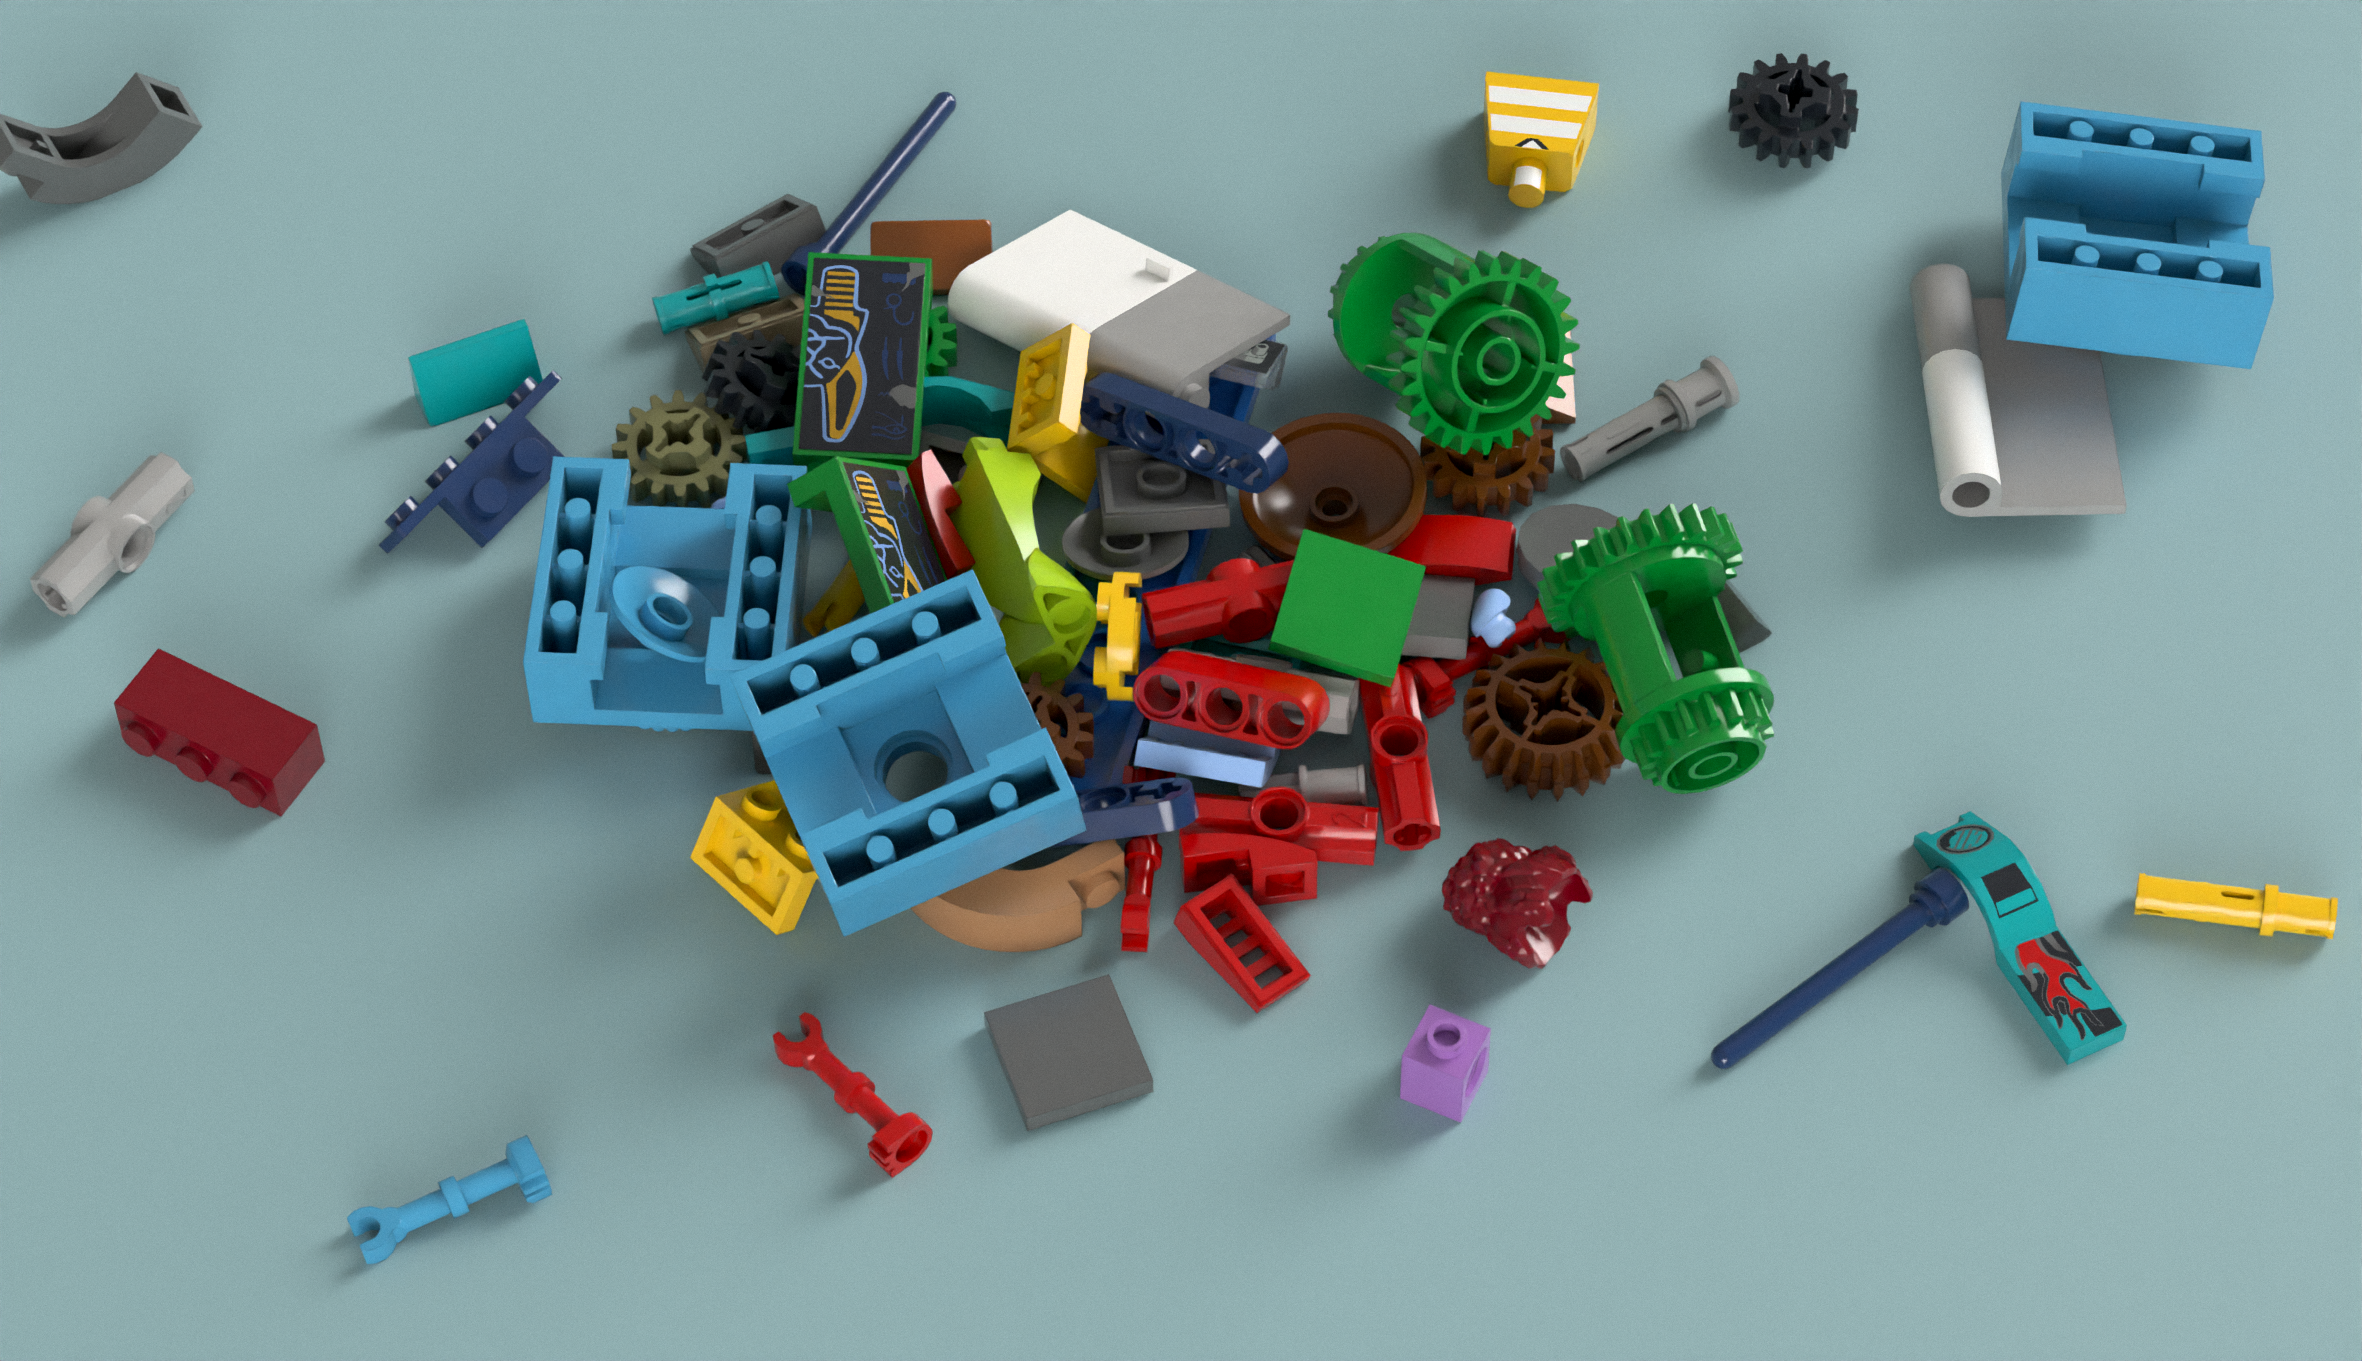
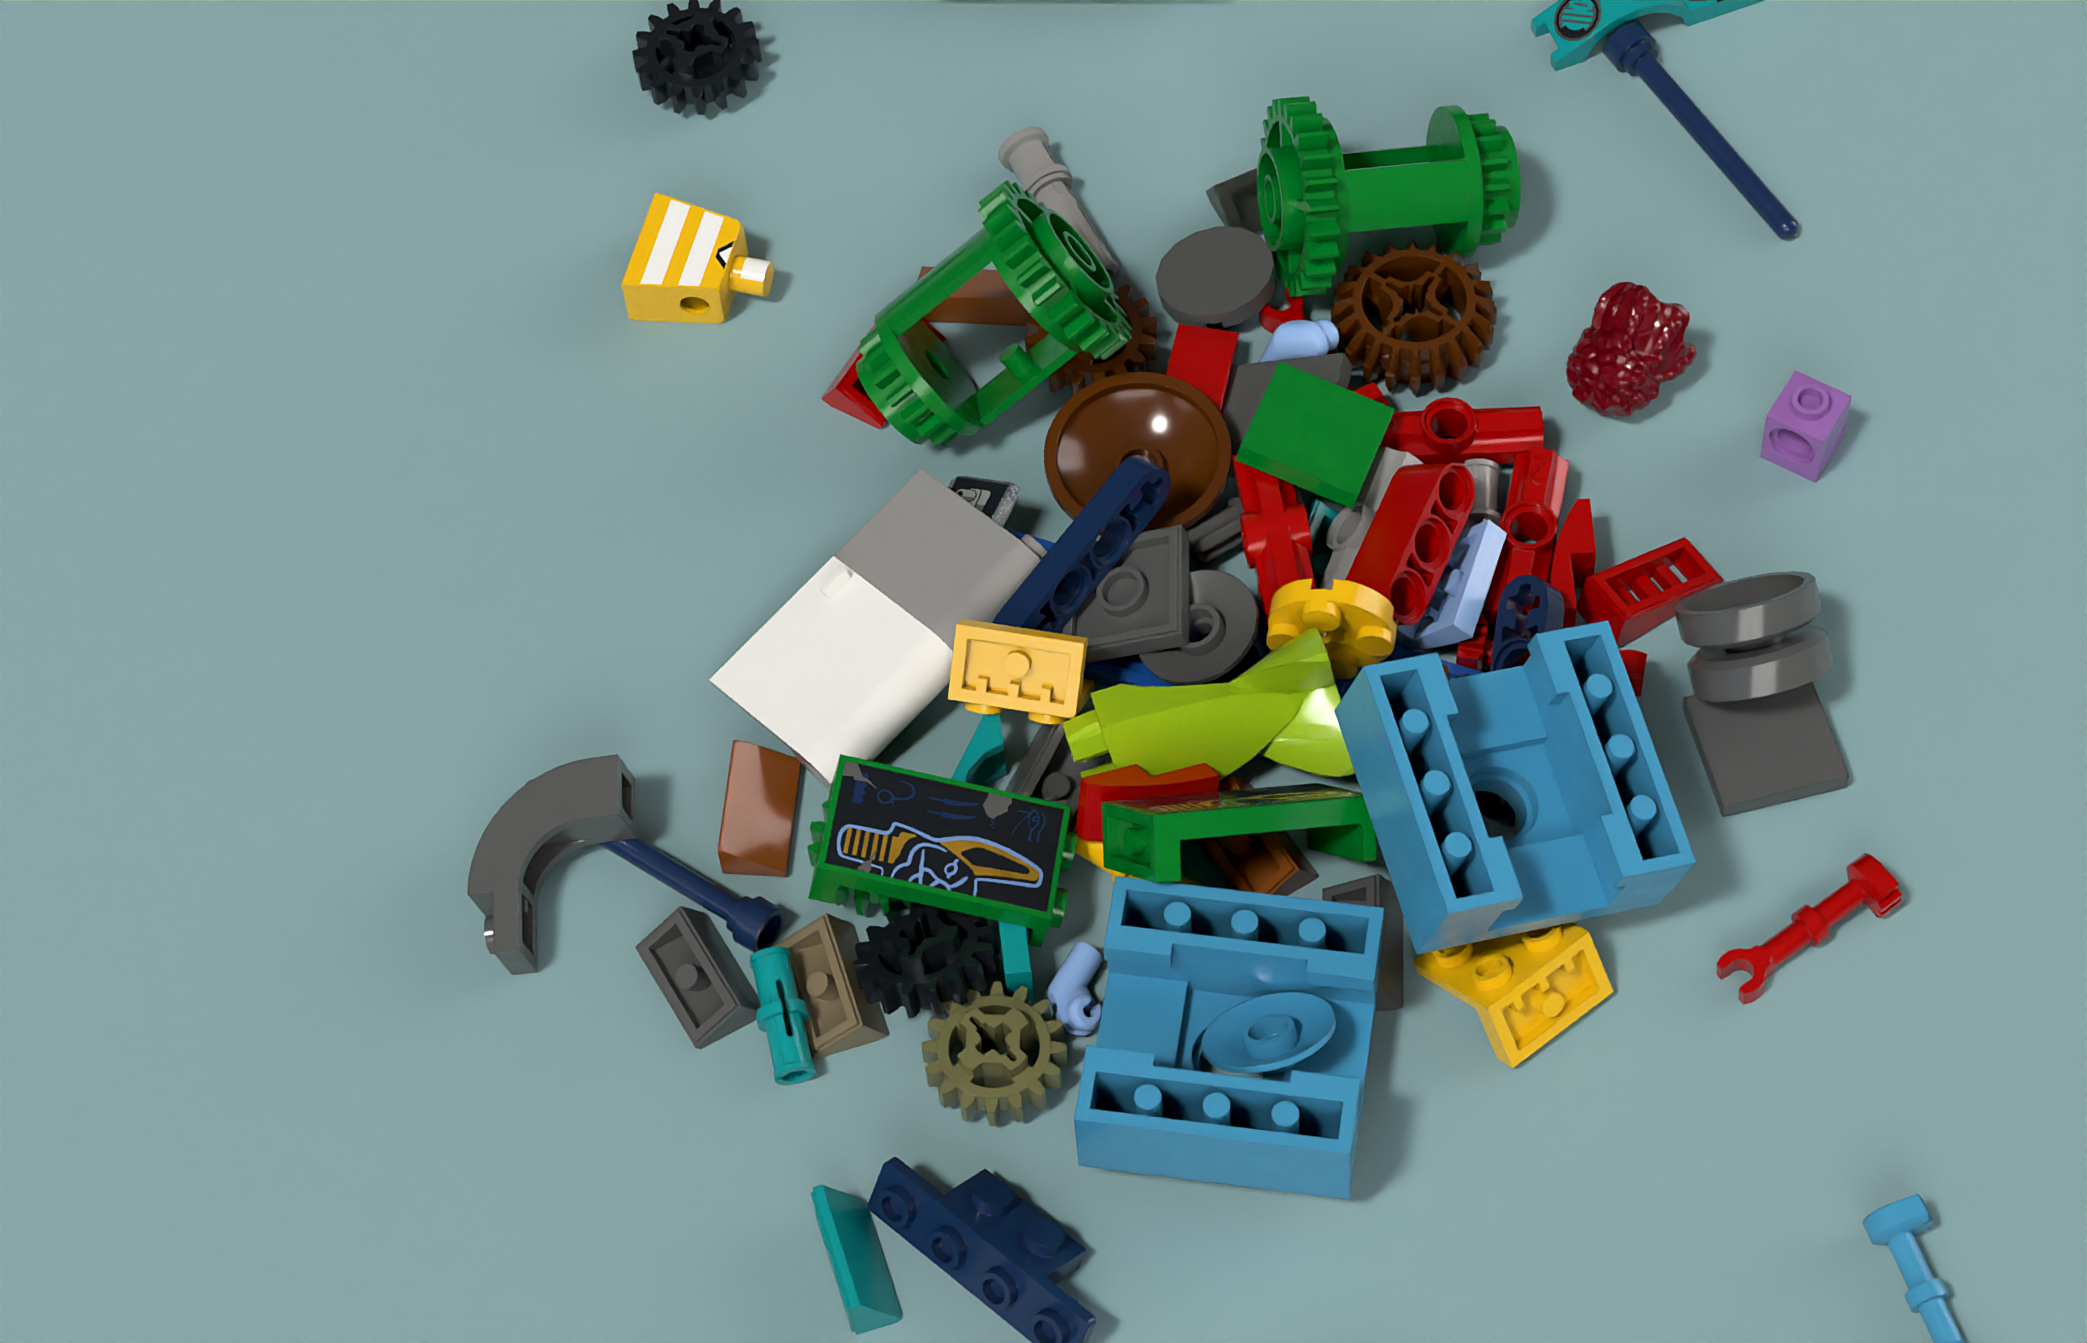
camera: 80 degrees left, 5 degrees up
none -> dark grey arch [467,754,636,975]
none -> dark grey wheel [1674,571,1835,702]

